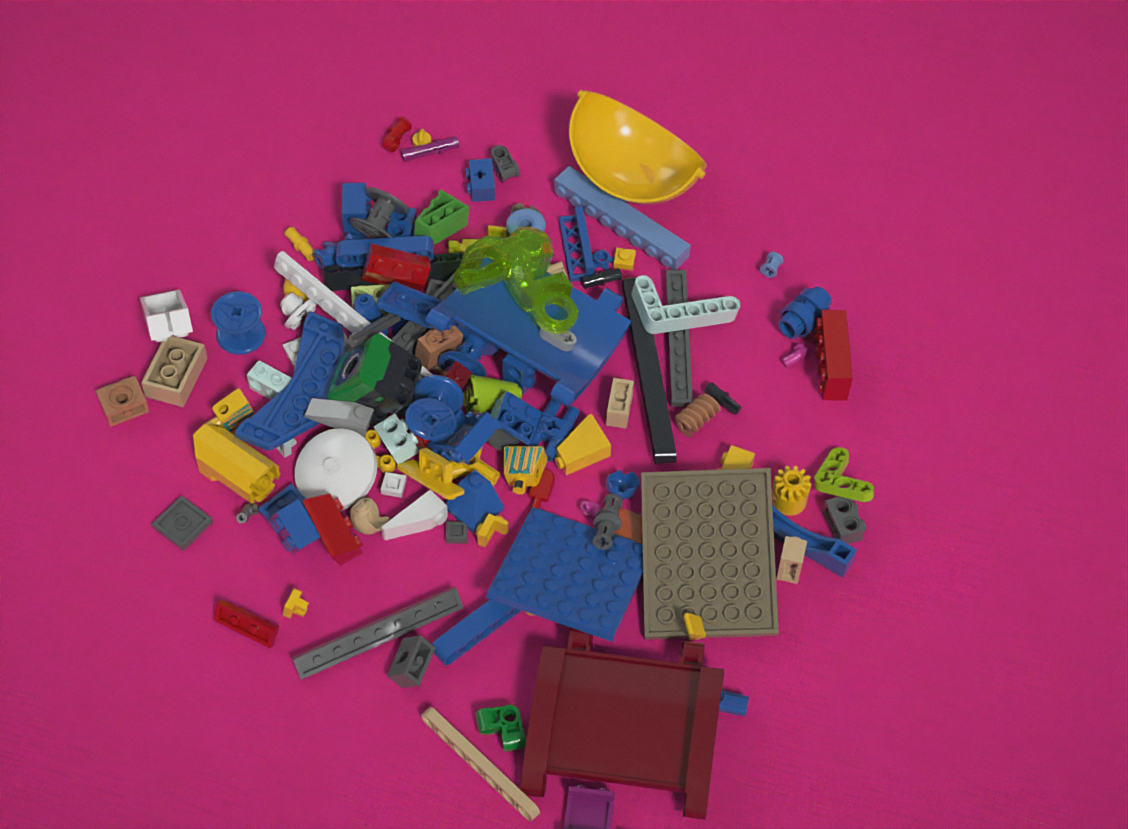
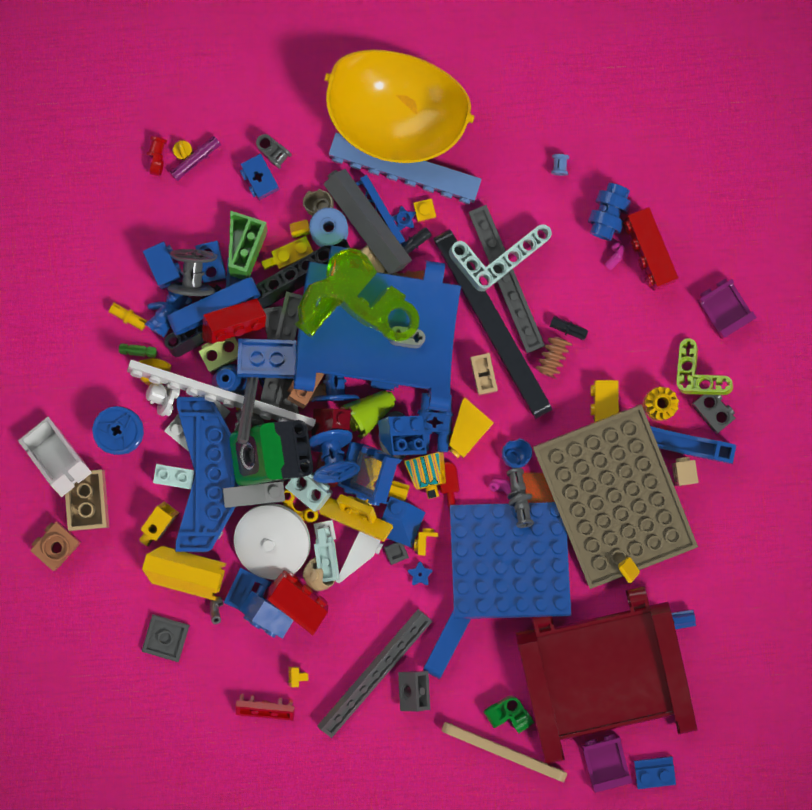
camera: 20 degrees left, 30 degrees up
none -> light aqua hinge [314,528,340,582]
none -> dark grey brick [324,169,412,274]
none -> blue plate [408,561,433,586]
none -> magenta panel [698,279,757,339]

